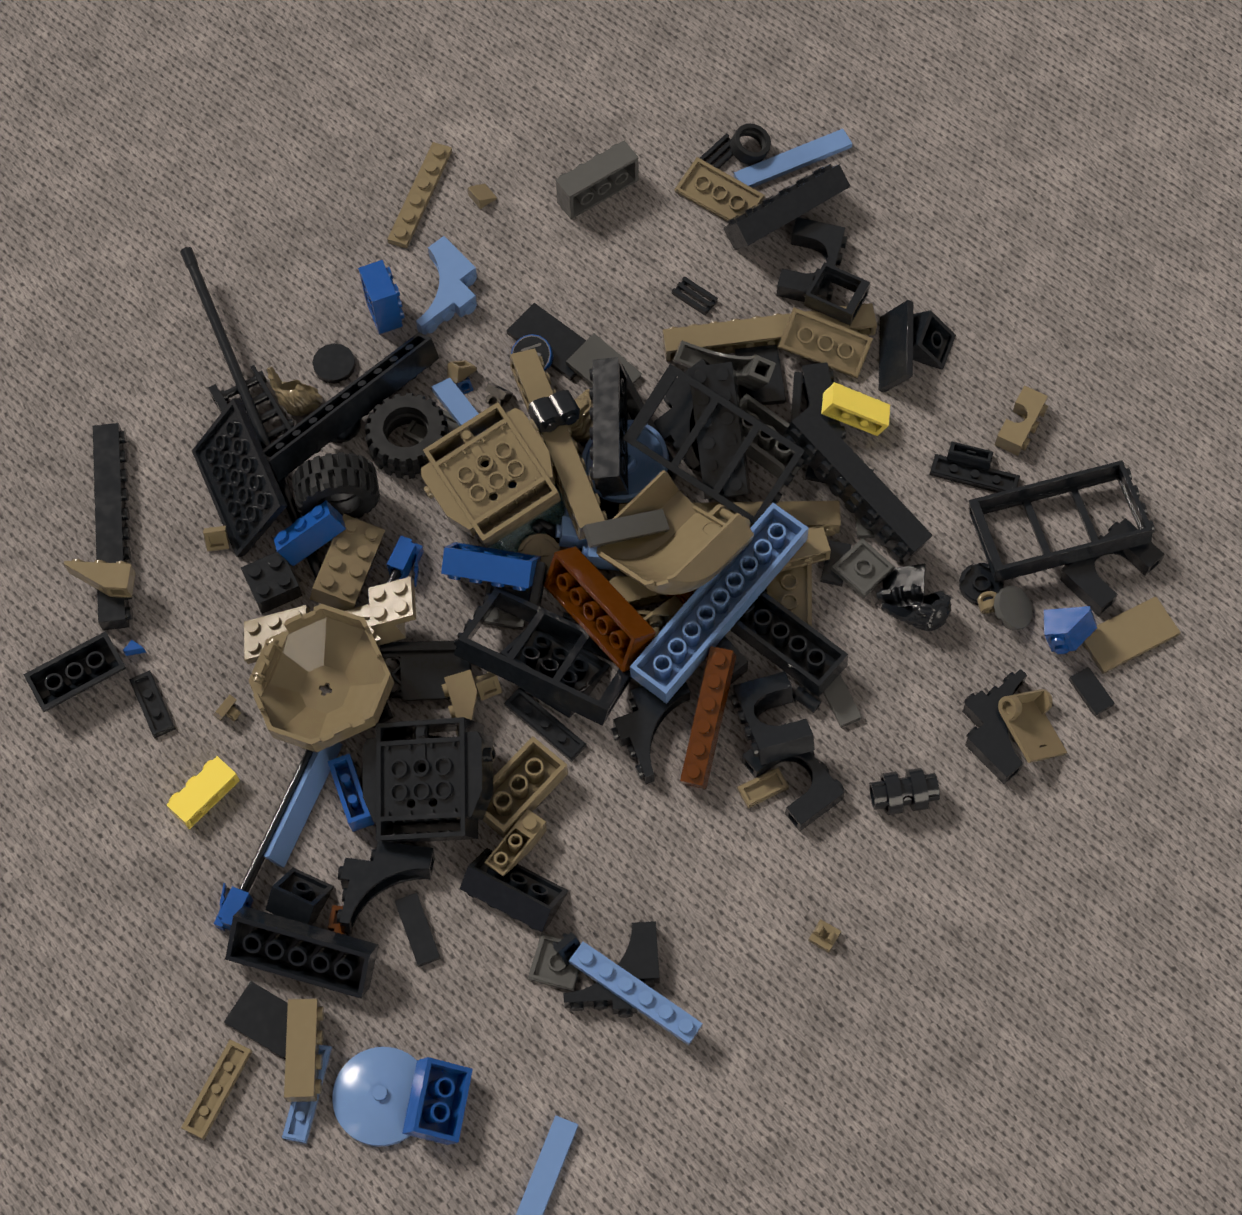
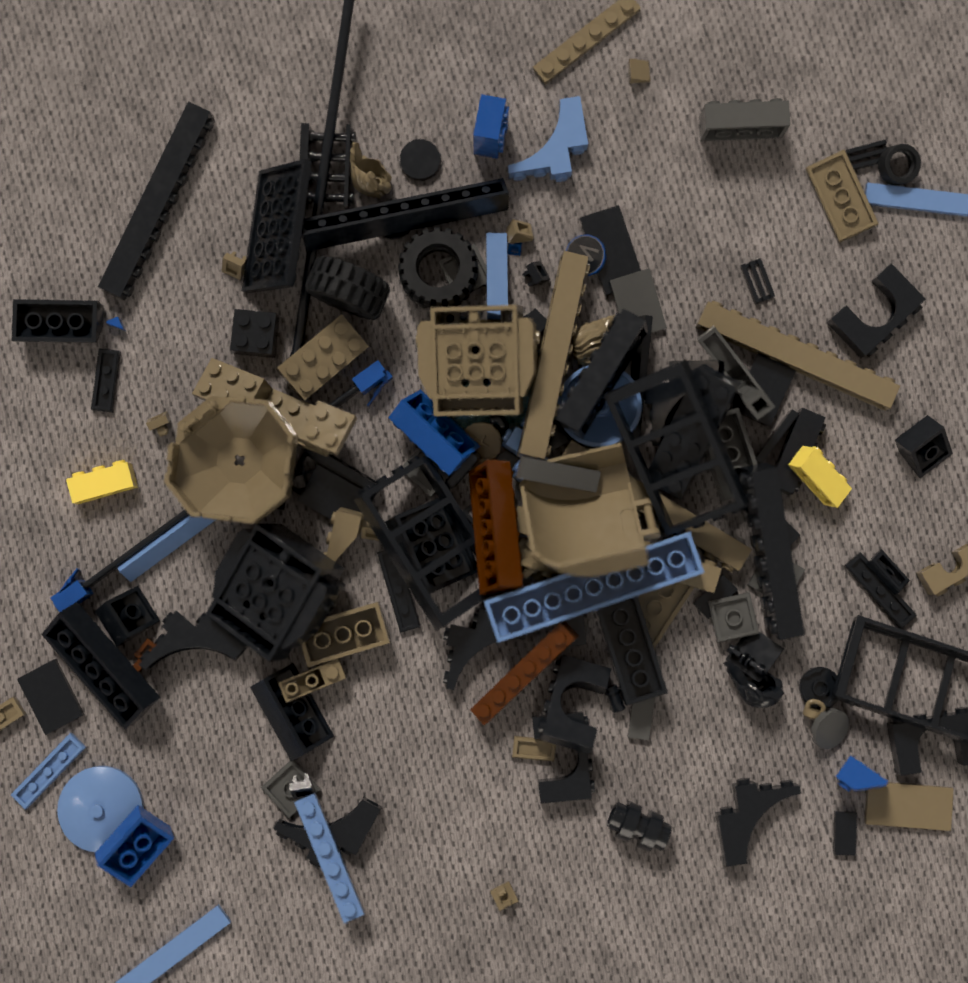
camera: 30 degrees right, 20 degrees up
dark tan slope [64,559,136,598] -> none
blue brick [274,501,346,566] -> none
dark tan brick [284,999,324,1102] -> none
blue brick [327,753,375,832] -> none
black tile [395,892,441,967] -> none
black brick [528,390,580,433] -> none
black brick [723,164,851,250] -> none
dark tan tile [778,307,873,379] -> none
black window [803,262,870,326] -> none
black tile [878,300,914,392] -> none
dark tan door [998,689,1067,763] -> none

